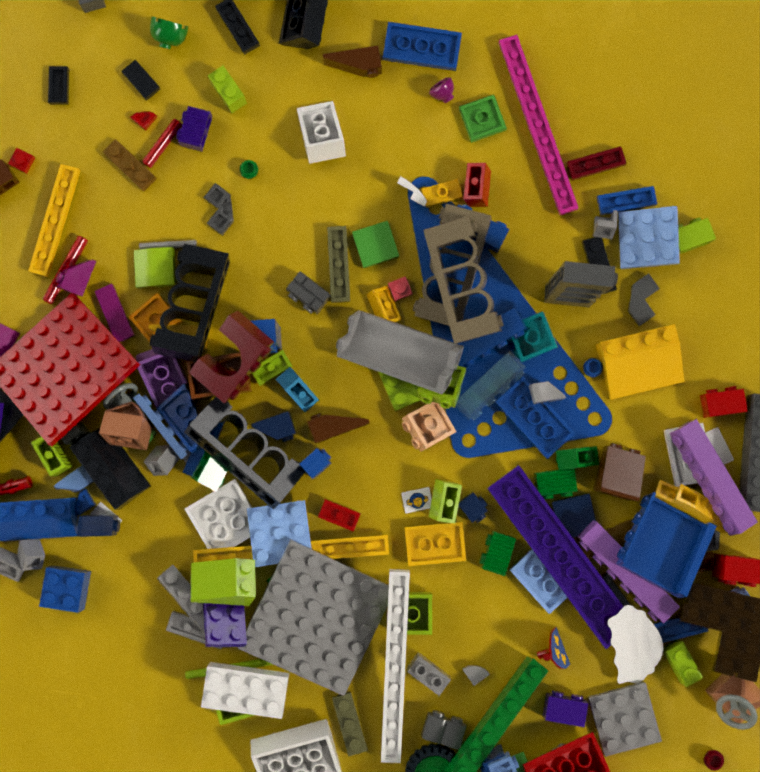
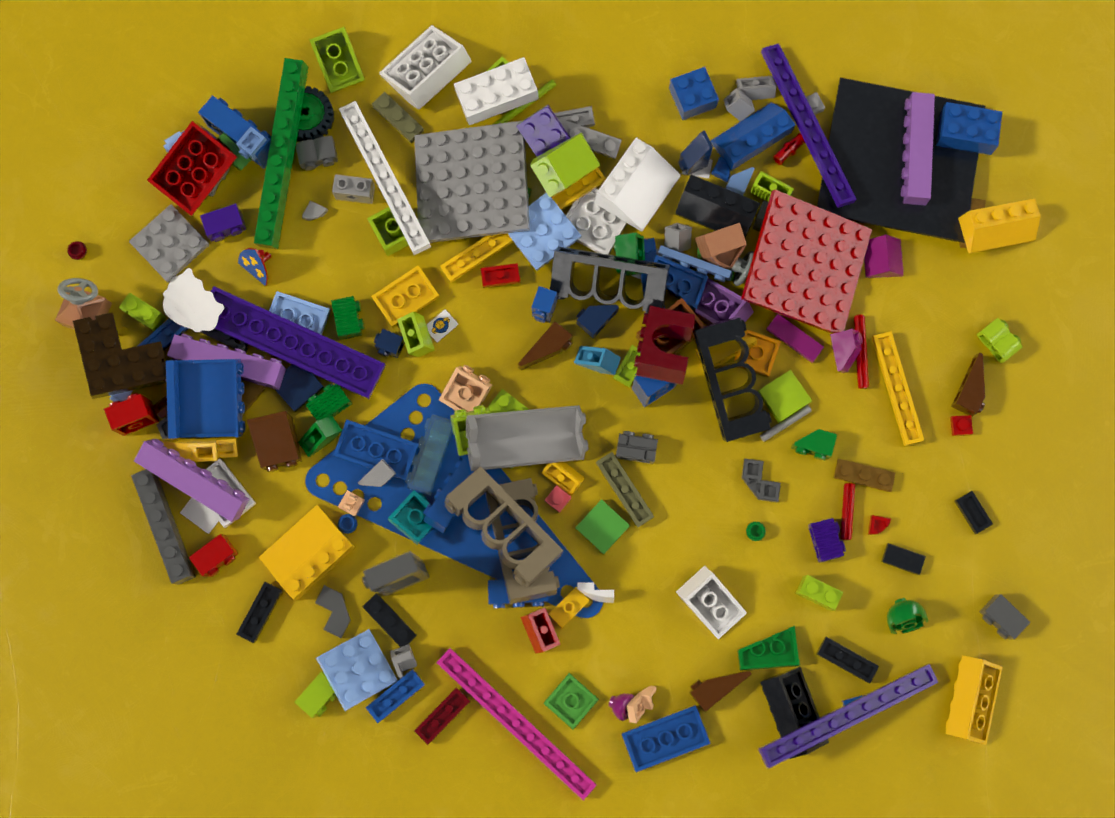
camera: 150 degrees right, 5 degrees down
none -> black plate [236,581,283,643]
none -> light nougat tile [338,490,365,517]
none -> white slope [595,138,681,232]
none -> light nougat slope [626,686,656,723]
none -> green wing [737,626,800,671]
none -> green slope [791,429,838,461]

